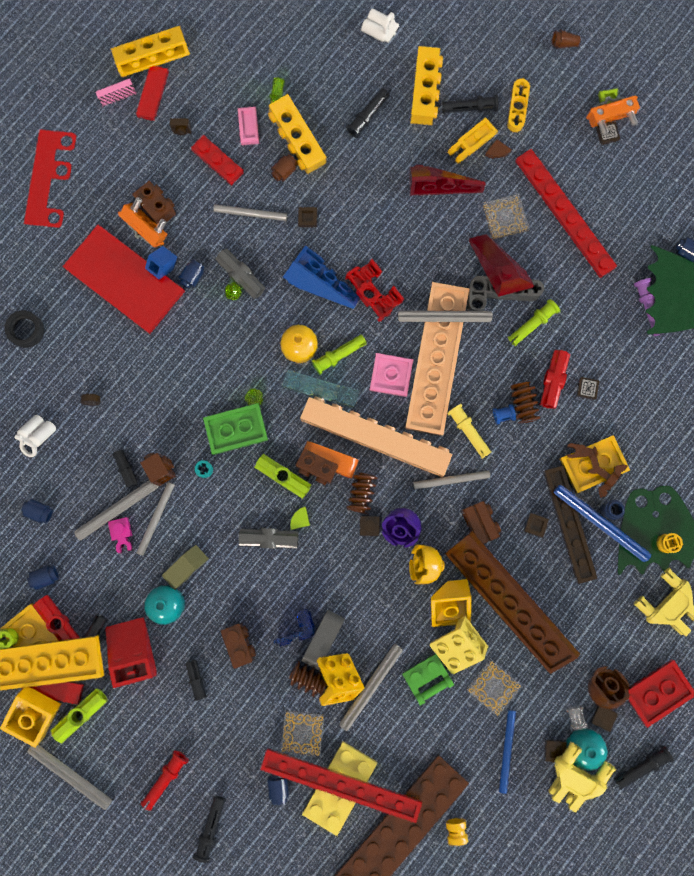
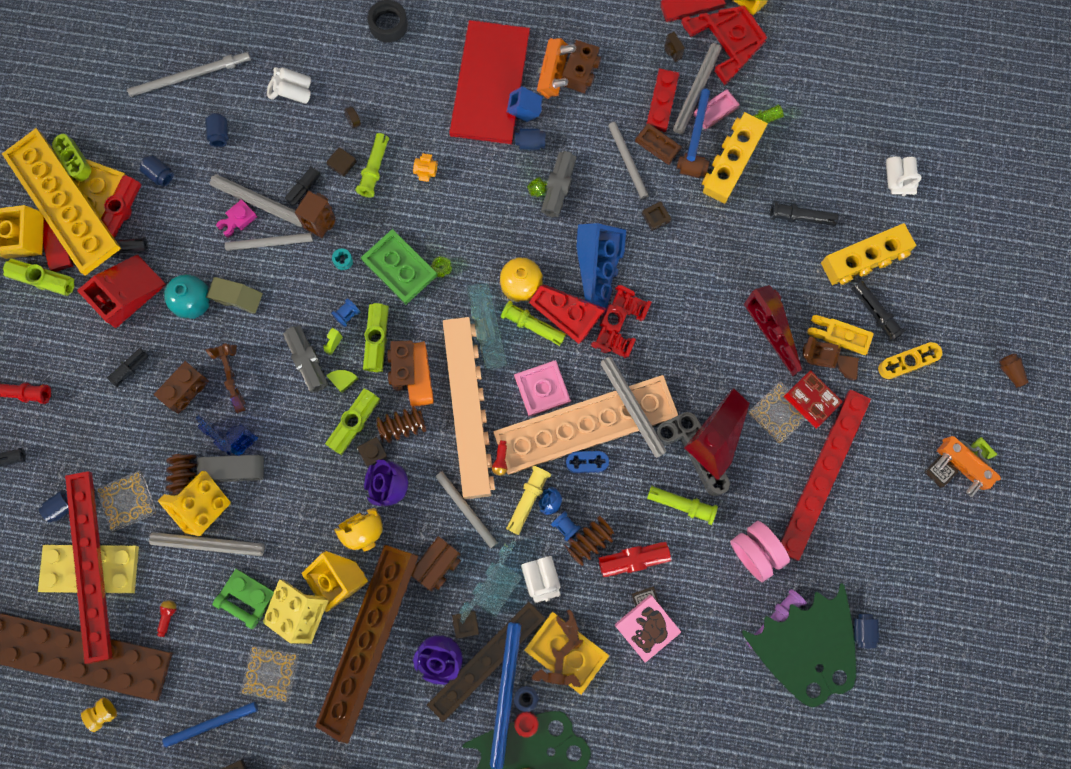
camera: 55 degrees right, 5 degrees down
none -> red piece [157,600,177,637]
none -> reddish brown piece [206,343,246,413]
none -> lime tile [324,328,343,355]
none -> lime piece [325,388,381,455]
none -> dark brown tile [326,147,357,177]
none -> blue bush [331,298,361,328]
none -> lime pin [356,133,389,198]
none -> light orange gear [413,153,438,182]
none -> dark purple cylinder [413,635,463,685]
none -> clear light blue bracket [459,540,522,623]
none -> red piece [492,440,508,476]
none -> red tile [514,712,538,737]
none -> white piece [521,556,561,603]
none -> red wing [529,284,606,344]
none -> blue plate [538,487,562,515]
none -> blue beam [566,451,609,474]
none -> tile [614,594,681,662]
none -> reddish brown plate [635,123,682,165]
none -> light grey axle [673,43,722,134]
none -> red wing [681,5,767,86]
none -> blue bar [687,89,710,161]
none -> bright pink wheel [731,521,790,582]
none -> red tile [783,370,843,429]
none -> reddish brown bracket [803,336,841,368]

